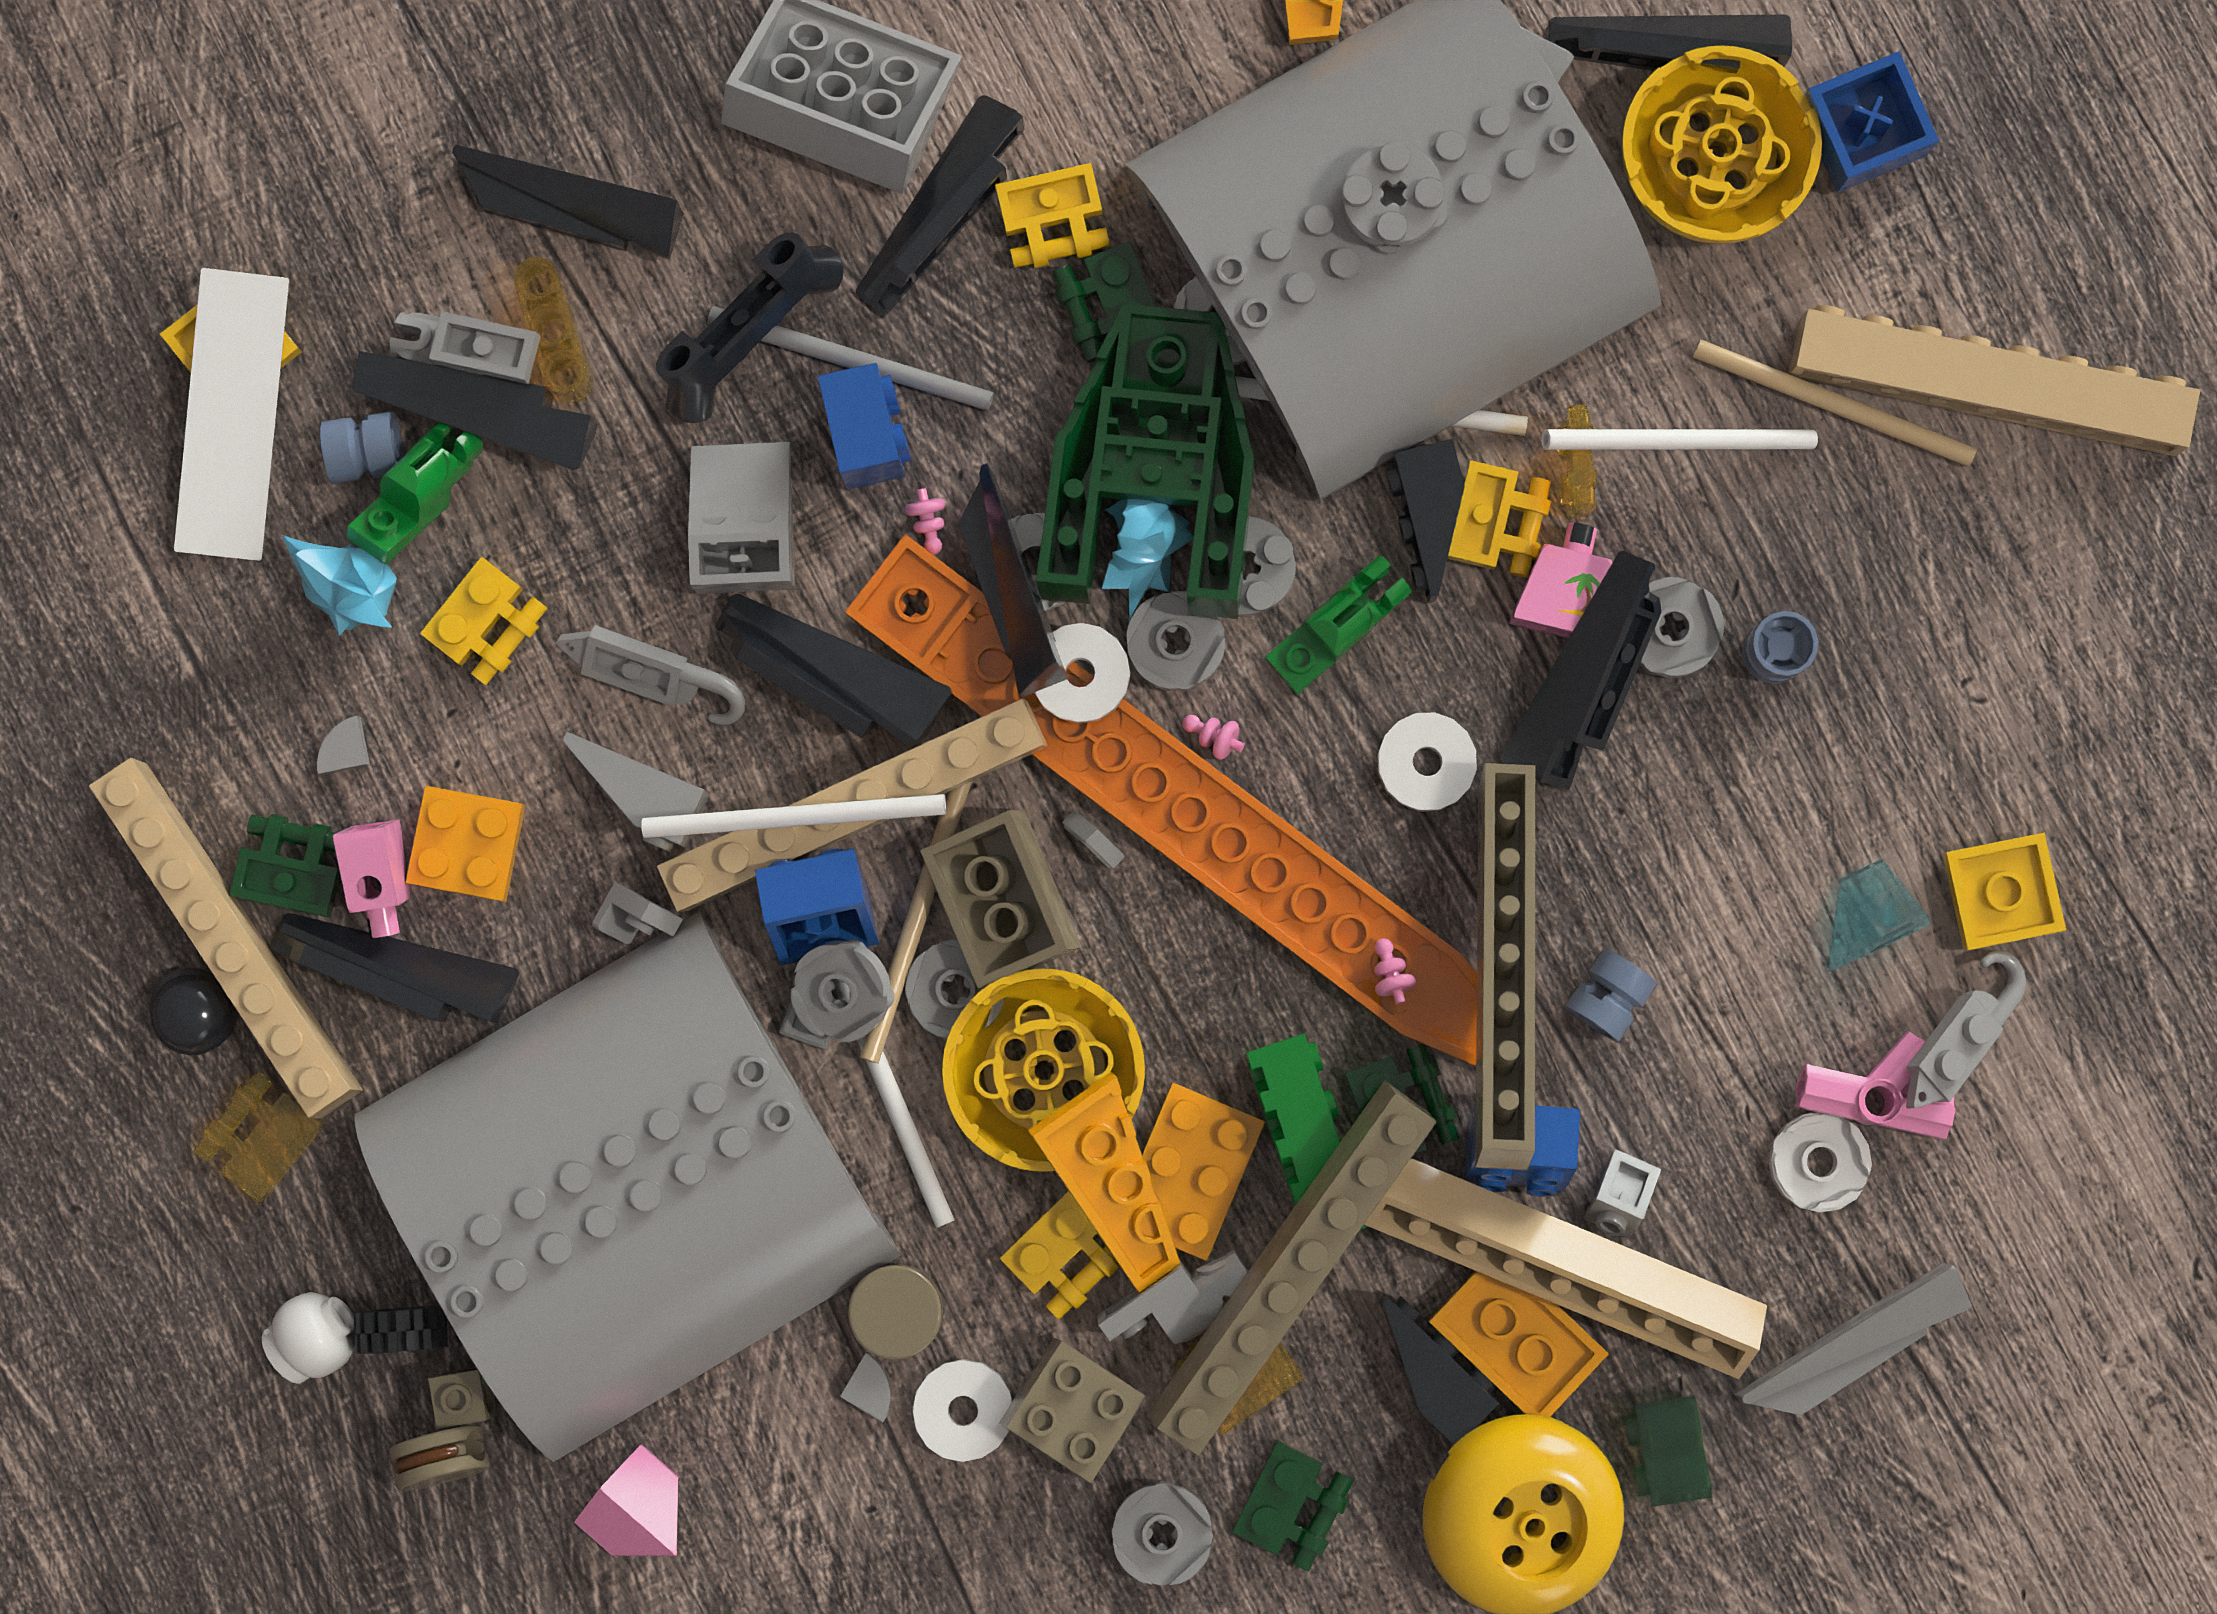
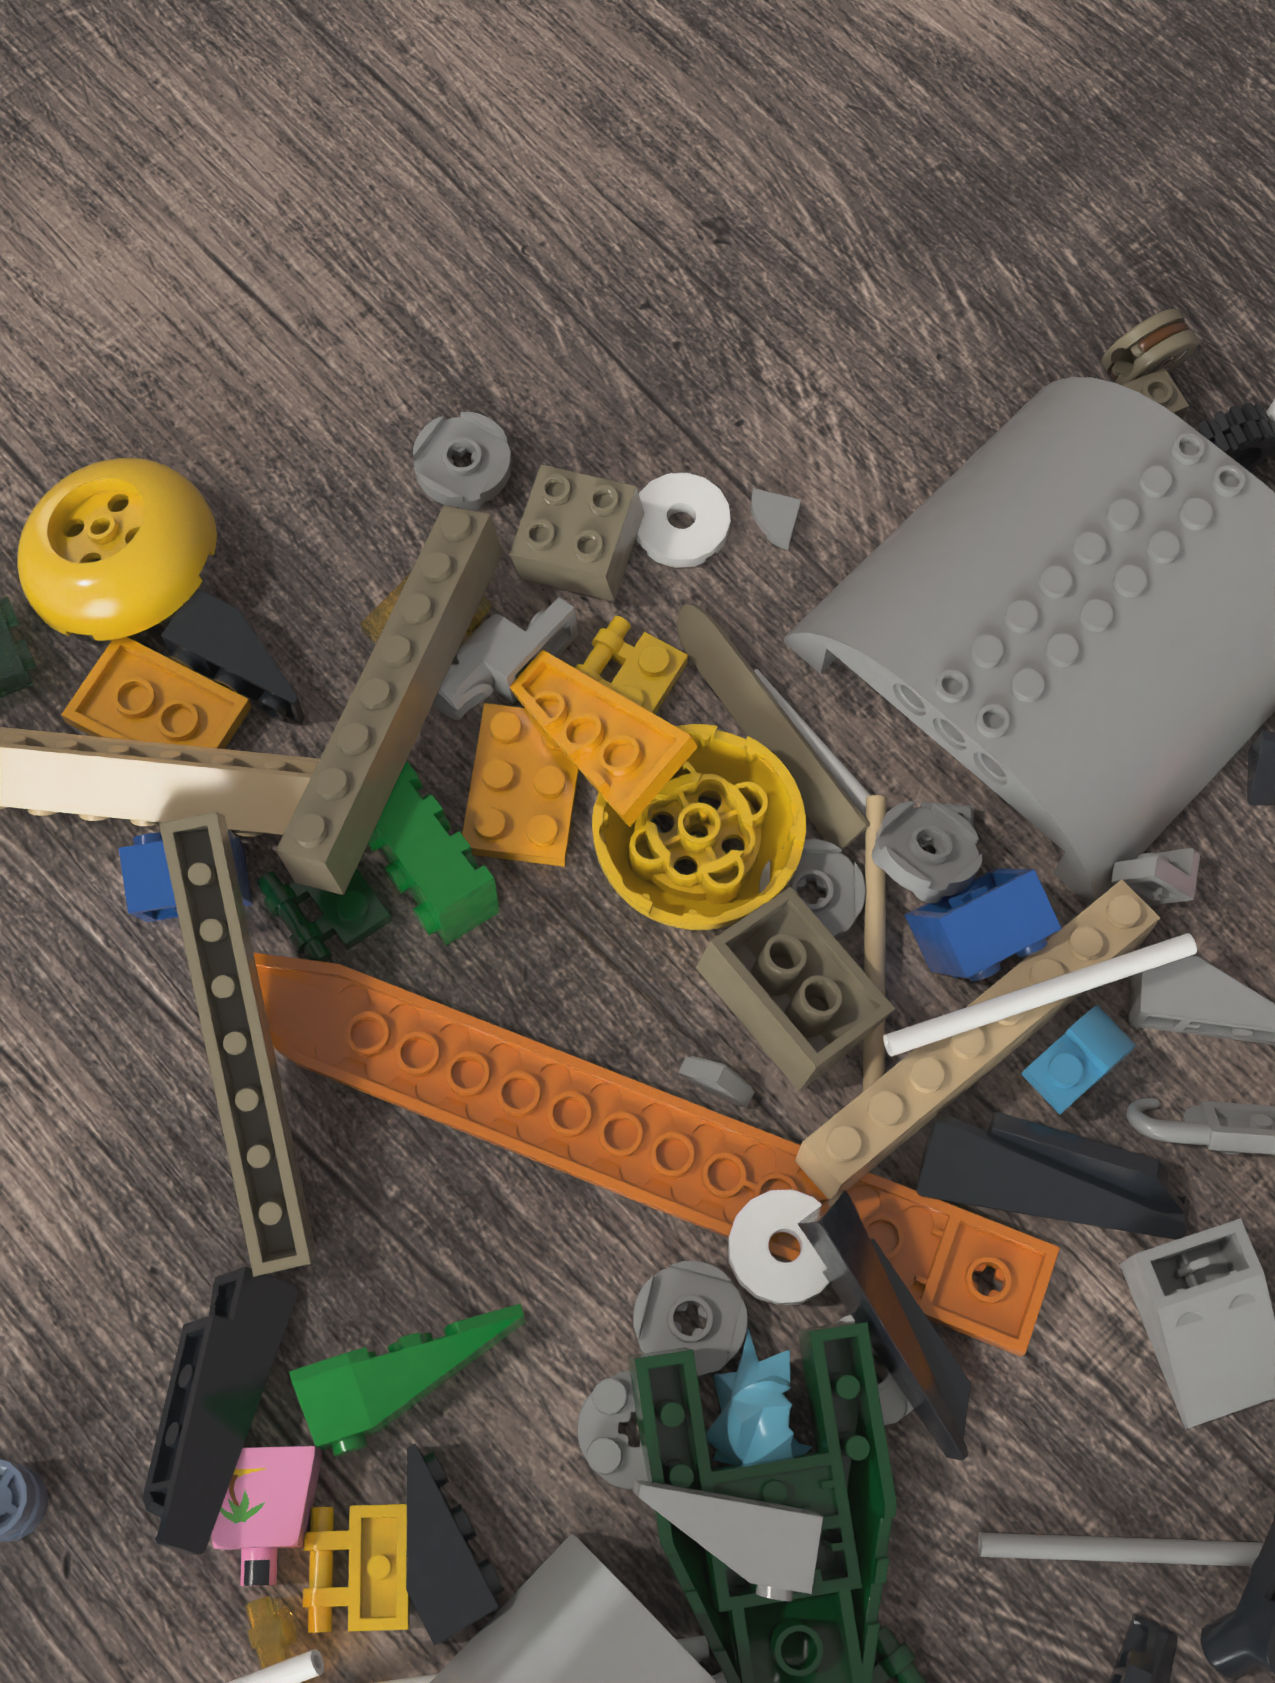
camera: 155 degrees right, 15 degrees down
bright pink slope [574,1444,679,1556] -> none
blue brick [818,363,911,490] -> none
dark tan head [848,1264,944,1360] -> none
bright pink hair [904,488,946,555] -> none
bright pink hair [1182,715,1245,760] -> none
dark green plate [1232,1440,1354,1572] -> none
green plate [1265,555,1412,696] -> none
bright pink hair [1374,938,1416,1005] -> none
white tile [1377,712,1477,812] -> none
sand blue wheel [1564,948,1658,1043] -> none
light grey bracket [1584,1149,1661,1238] -> none
light grey plate [1640,577,1724,678] -> none
none -> green wedge [289,1303,526,1457]
none -> light grey slope [633,1479,823,1601]
none -> dark tan piece [677,603,870,851]
none -> dark azure brick [1021,1005,1137,1115]

